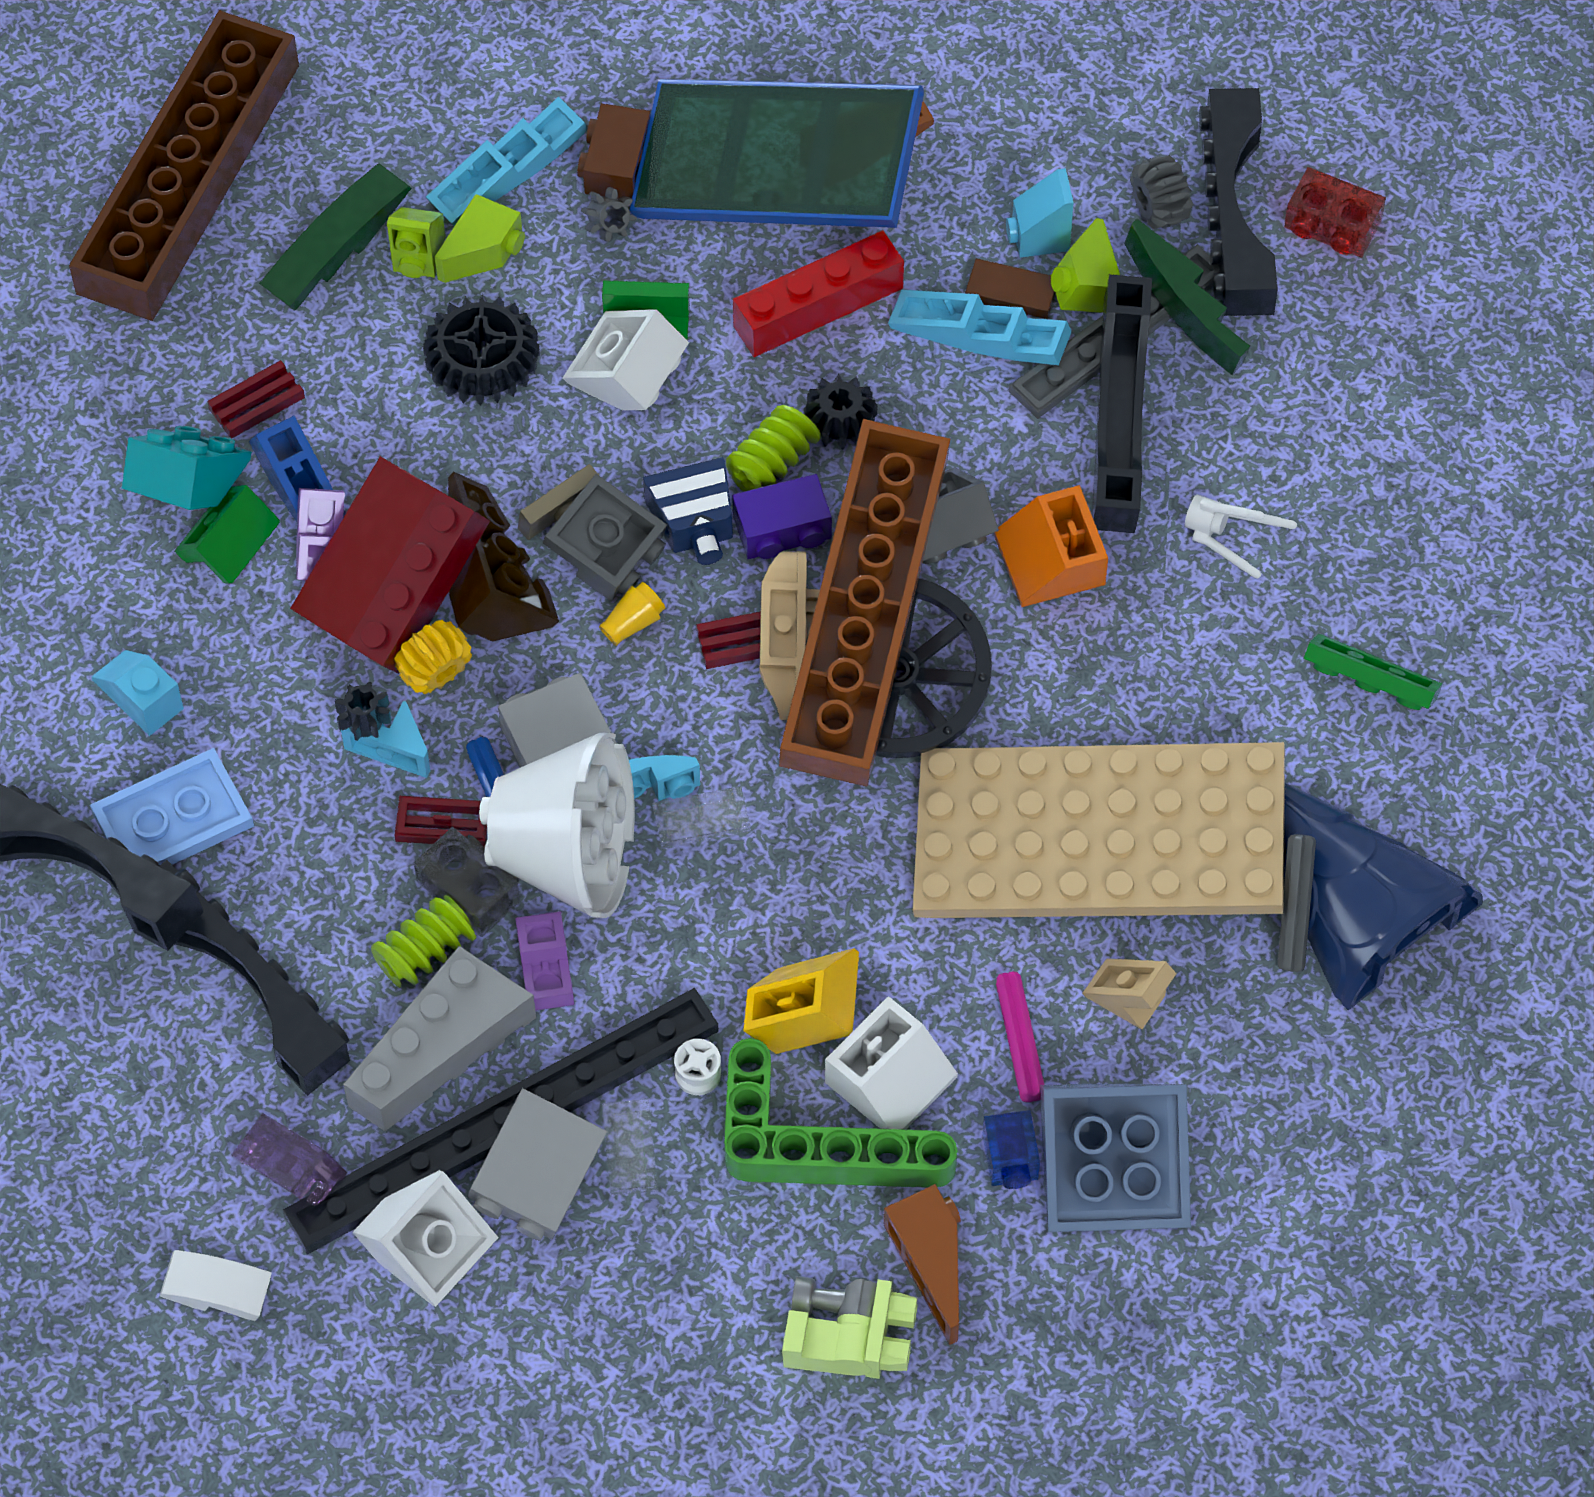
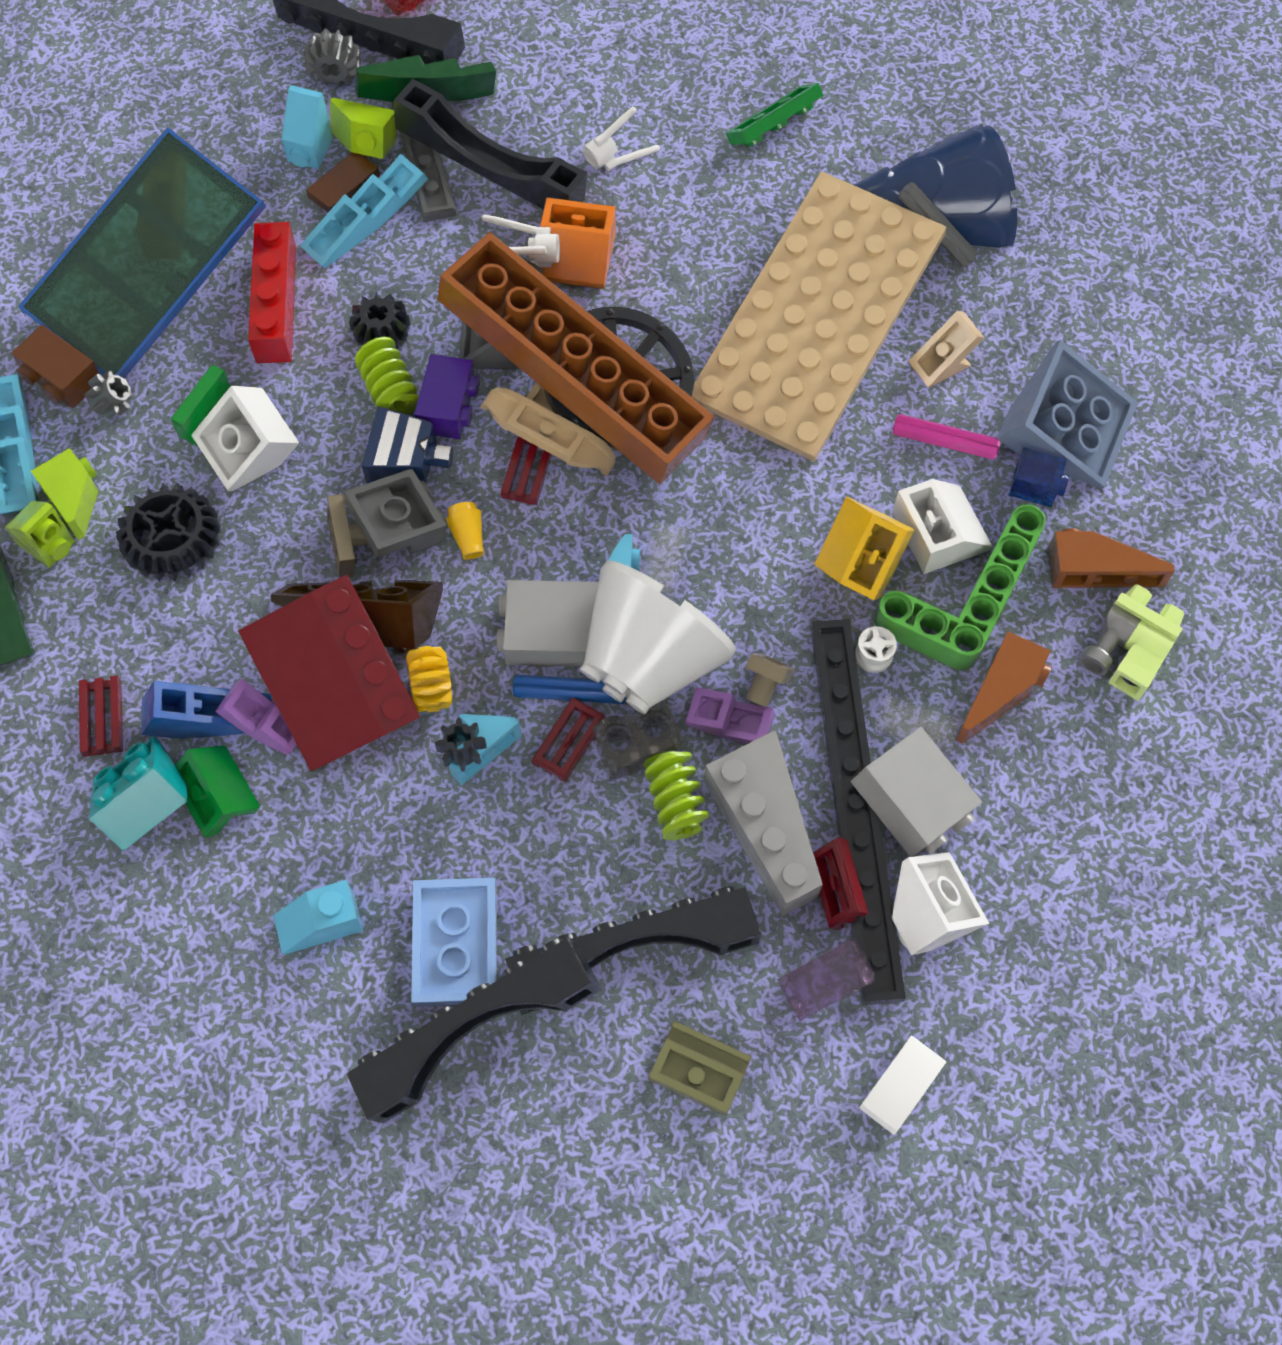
camera: 65 degrees left, 5 degrees up
none -> white plant [482,214,560,267]
none -> olive plate [648,1021,752,1116]
none -> dark tan tile [745,653,796,707]
none -> dark red tile [813,837,868,931]
none -> dark orange slope [956,631,1052,744]

